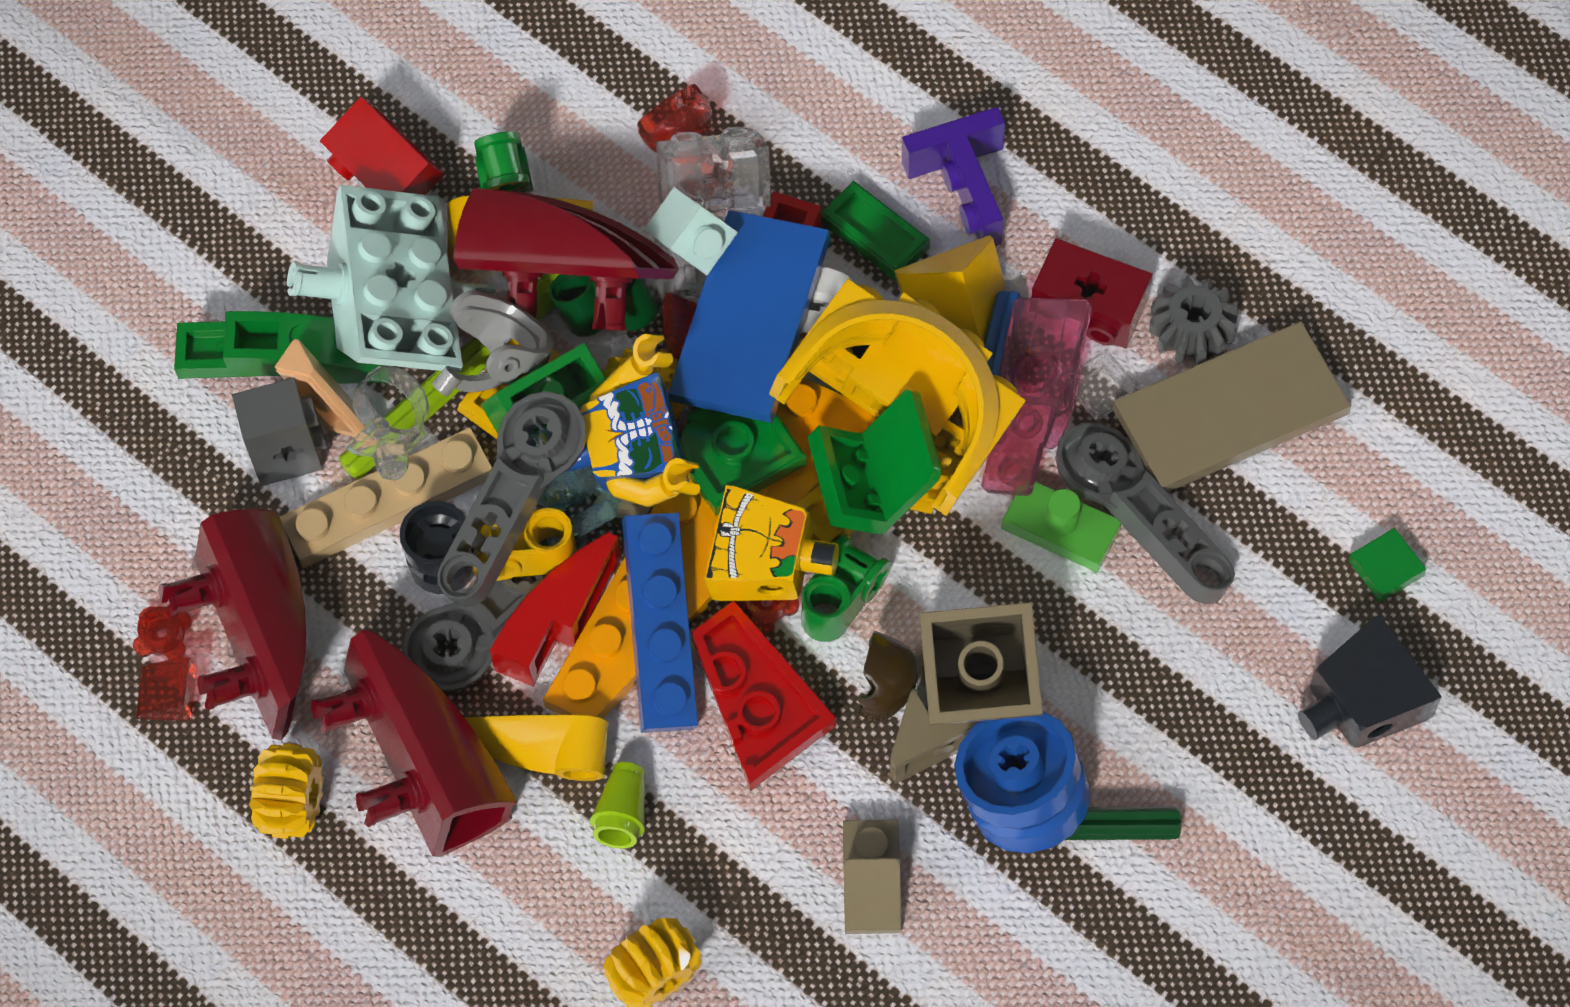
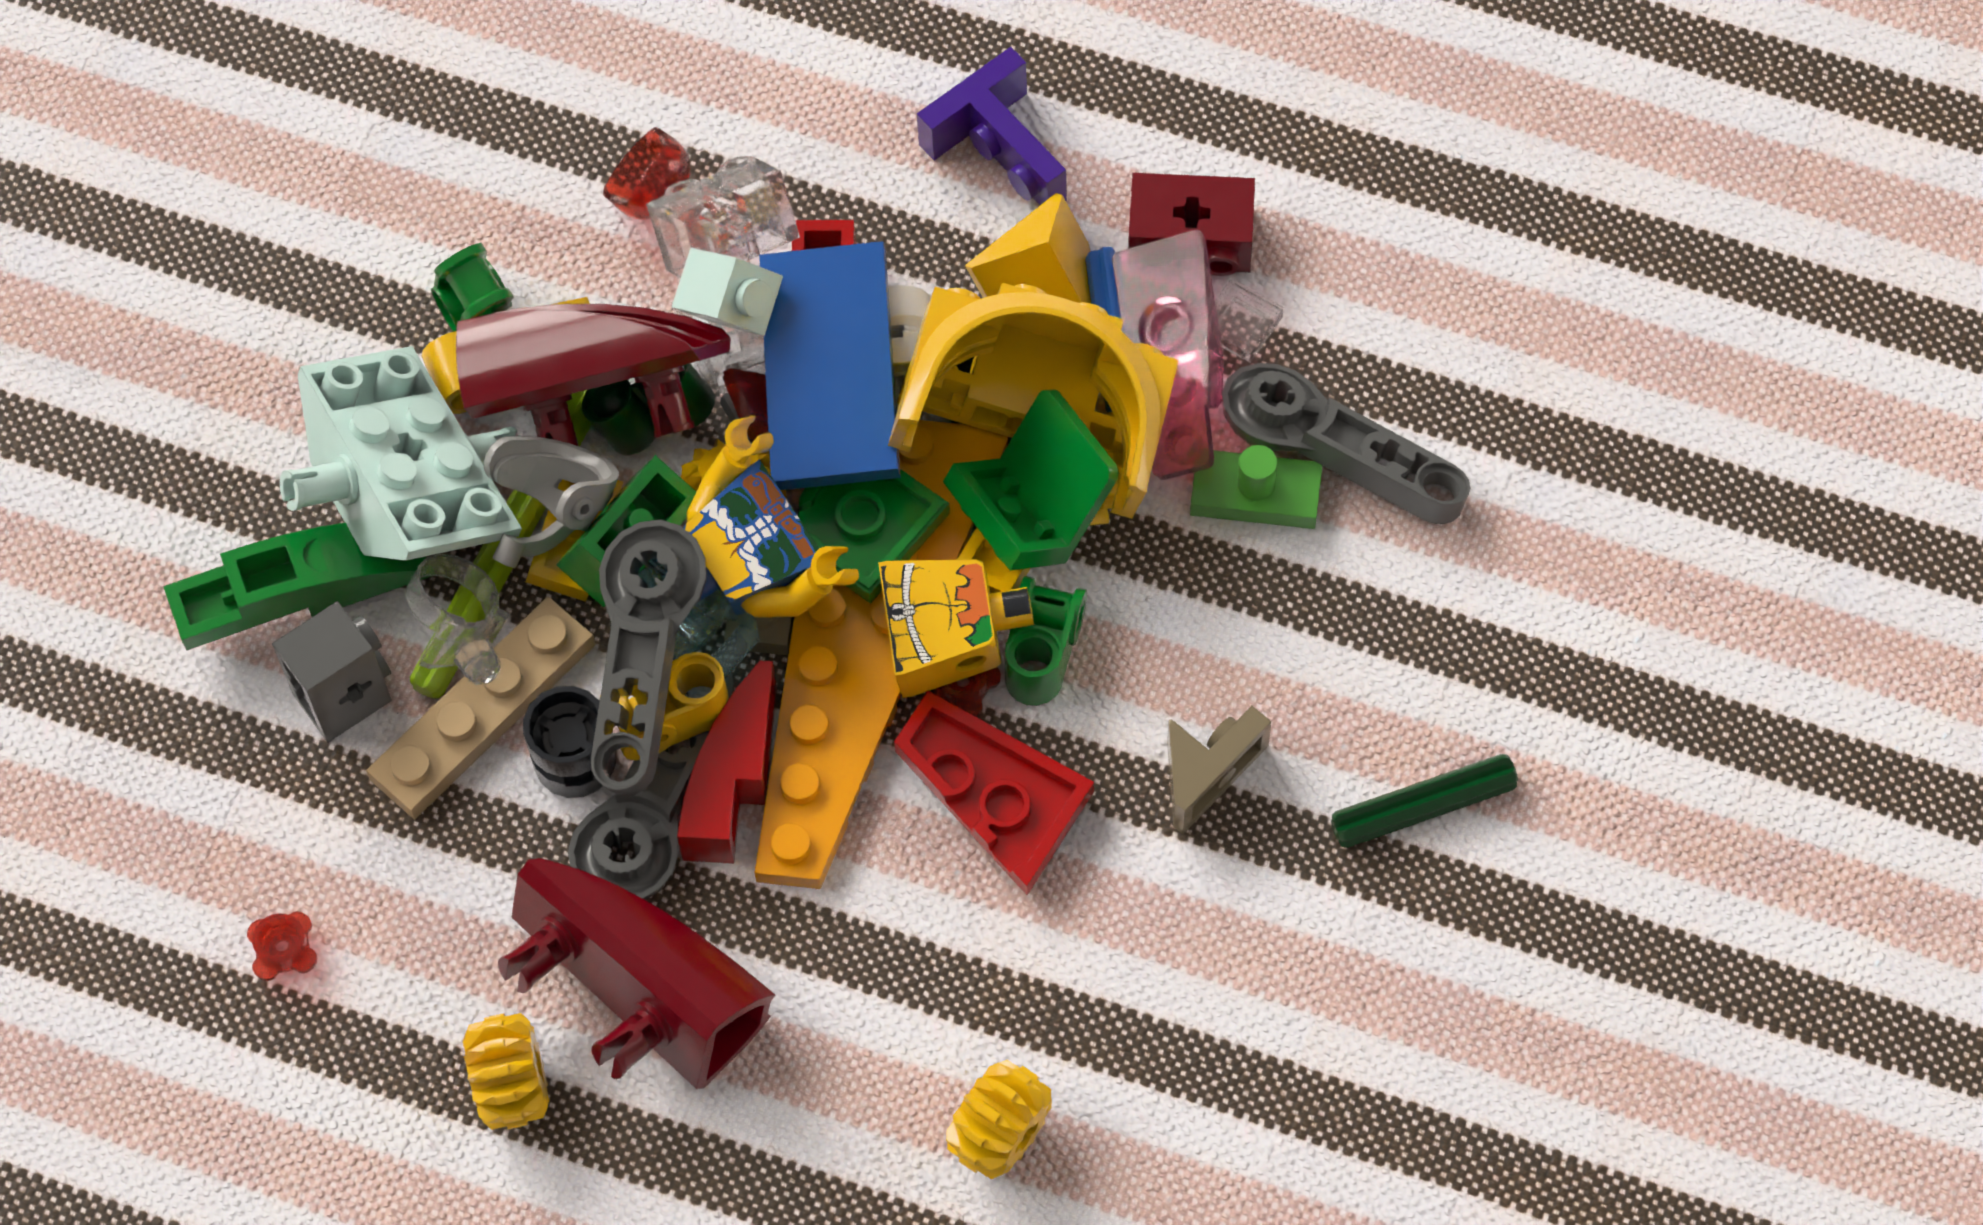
camera: 20 degrees left, 0 degrees up
clear red slope [136,657,197,721] -> none
dark red piece [159,509,306,740] -> none
light nougat slope [275,339,371,439] -> none
red brick [320,97,445,195] -> none
yellow piece [465,715,608,781] -> none
lime cone [590,762,645,849] -> none
blue plate [622,513,698,733] -> none
green tile [822,180,930,282] -> none
dark tan slope [843,819,901,934] -> none
dark brown hair [858,631,918,721] -> none
dark tan slope [919,602,1043,726] -> none
blue wheel [954,711,1091,853] -> none
dark tan tile [1112,321,1351,492] -> none
dark grey gear [1149,275,1239,365] -> none
black torso [1298,614,1442,748] -> none
green tile [1349,527,1426,603] -> none

